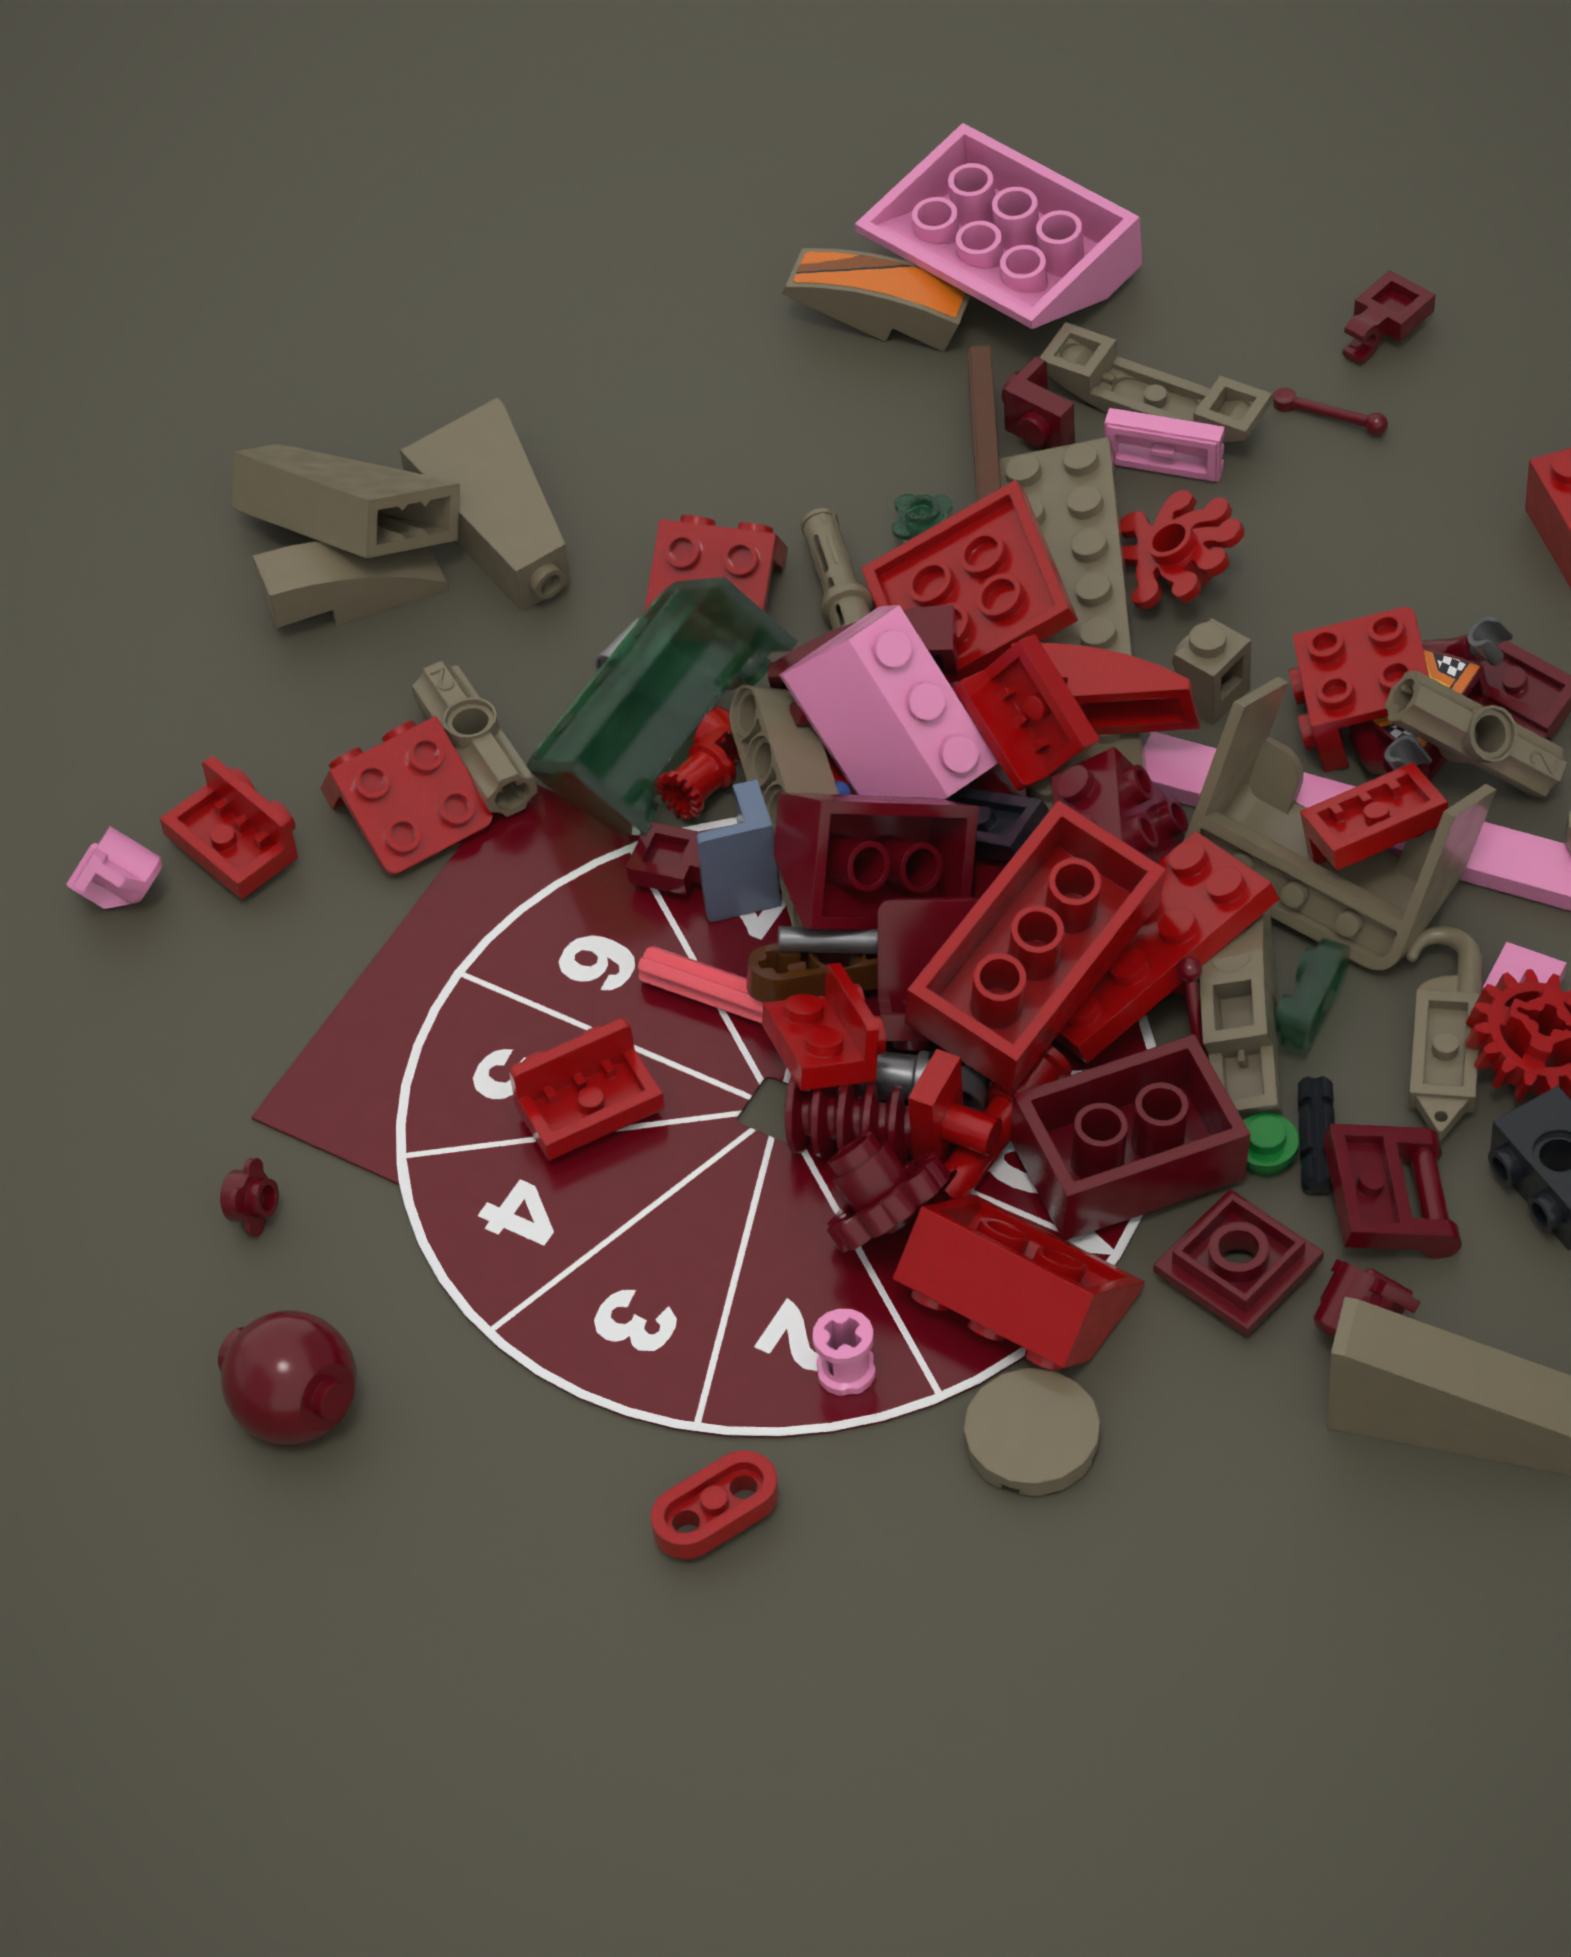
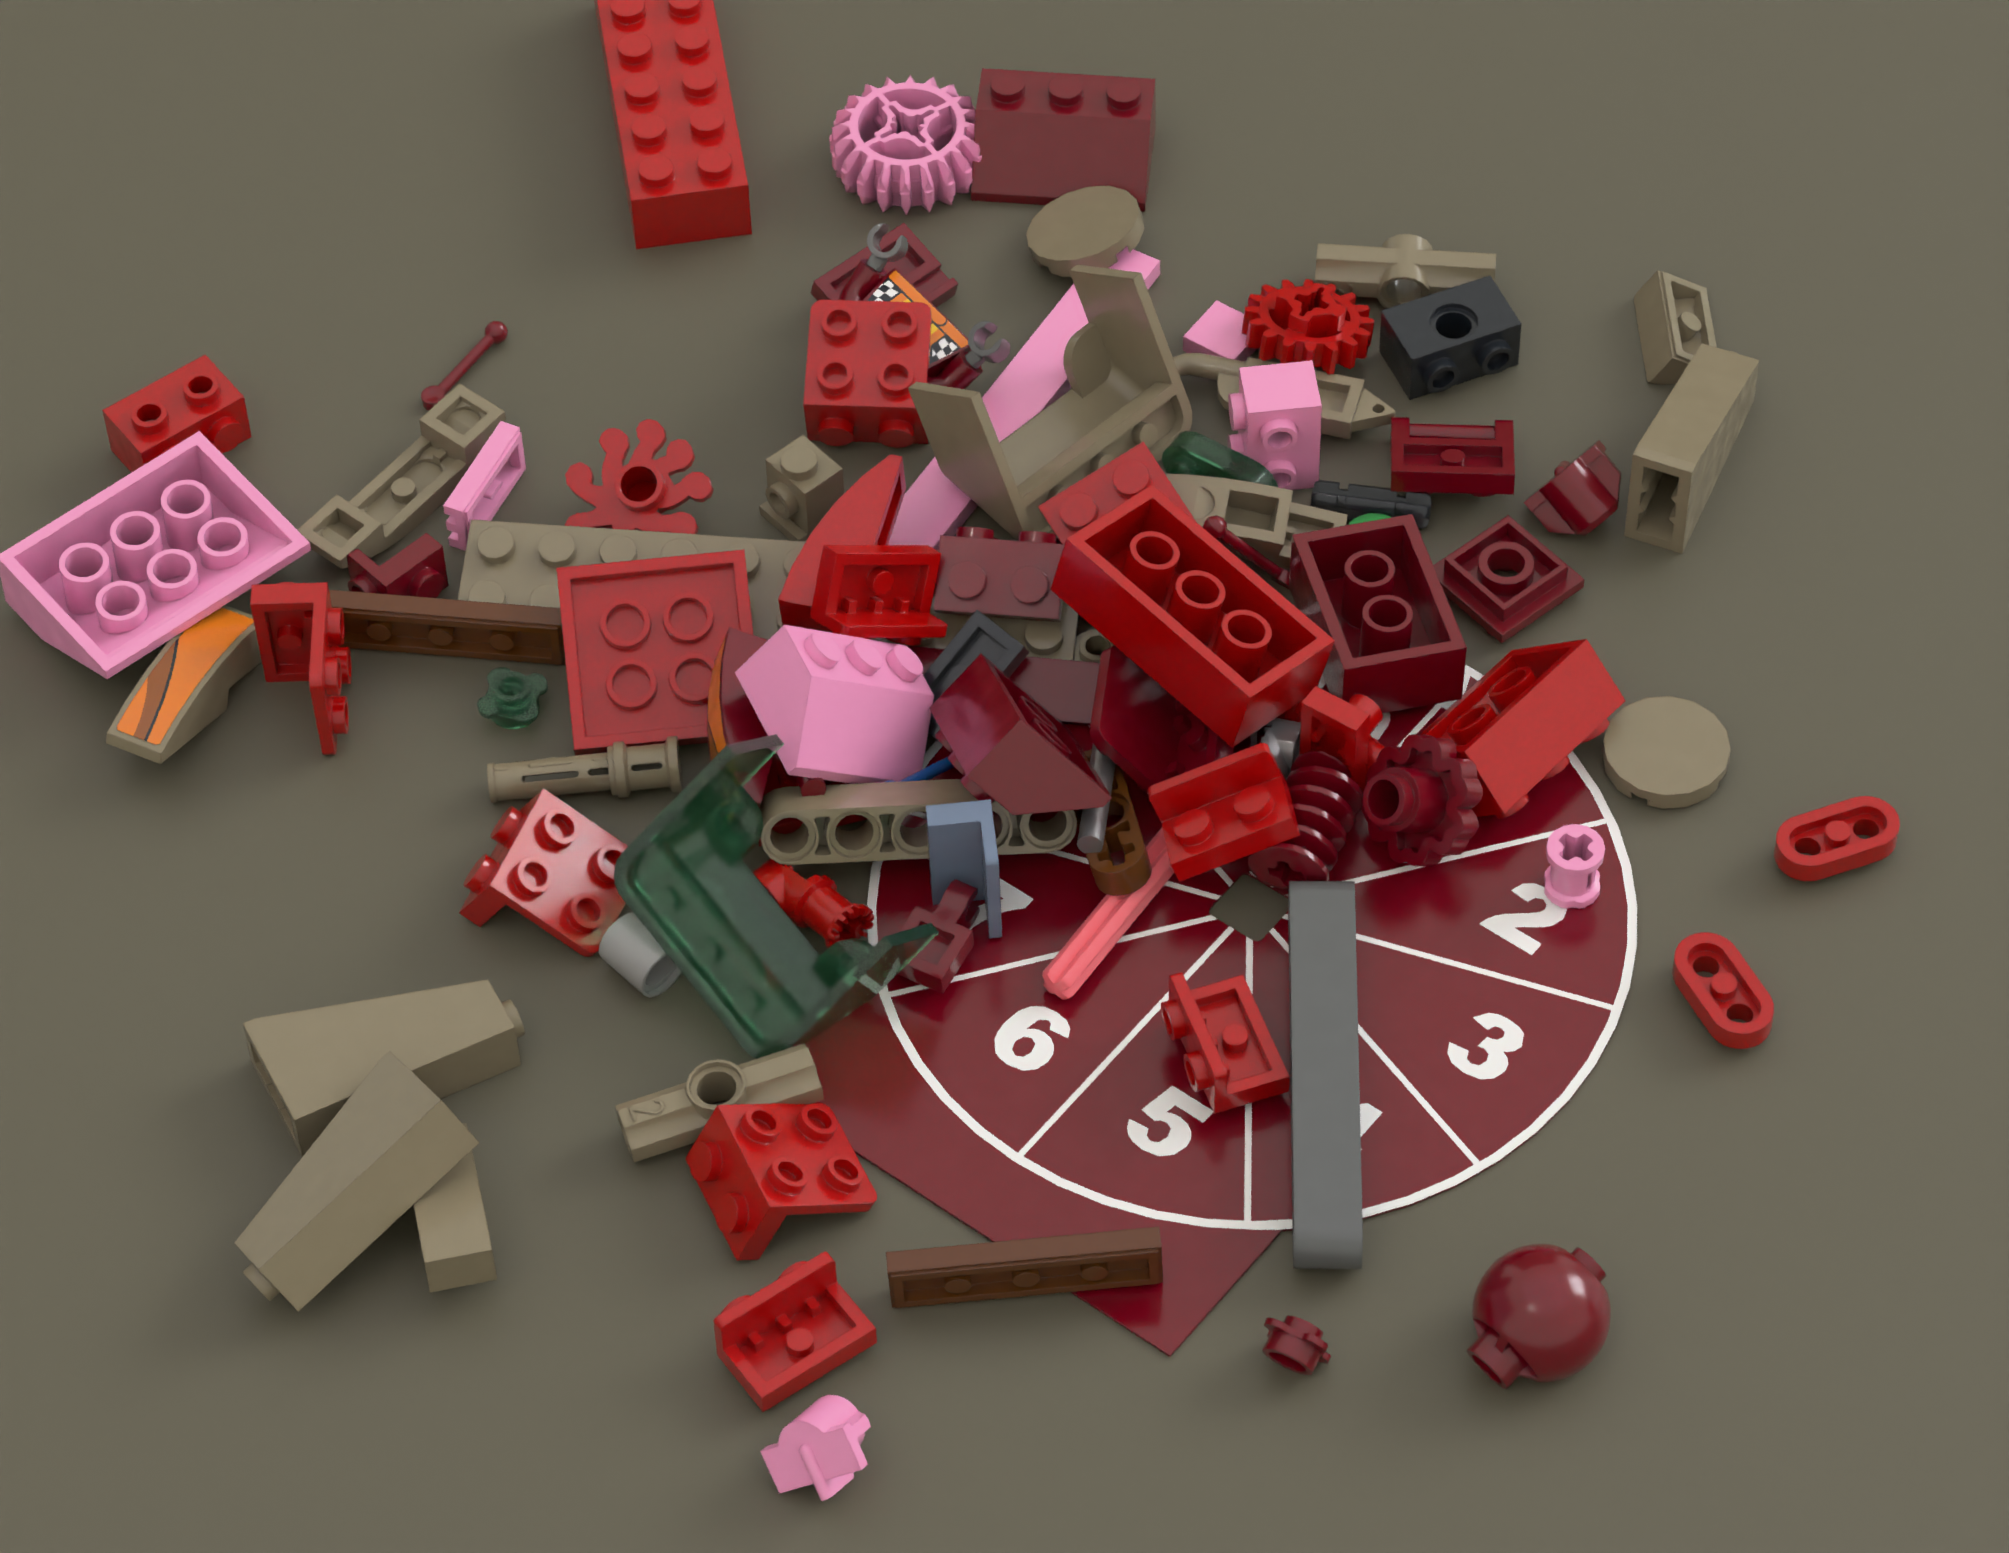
camera: 85 degrees left, 0 degrees up
red bracket [1300,762,1449,871] -> none
dark red plate [1342,270,1436,365] -> none
dark tan piece [1385,671,1567,798] -> none
none -> red brick [102,355,252,473]
none -> red bracket [250,582,352,755]
none -> reddish brown tile [886,1227,1163,1308]
none -> bright pink brick [1228,360,1322,490]
none -> dark grey beam [1288,881,1363,1269]
none -> red plate [1774,796,1900,881]

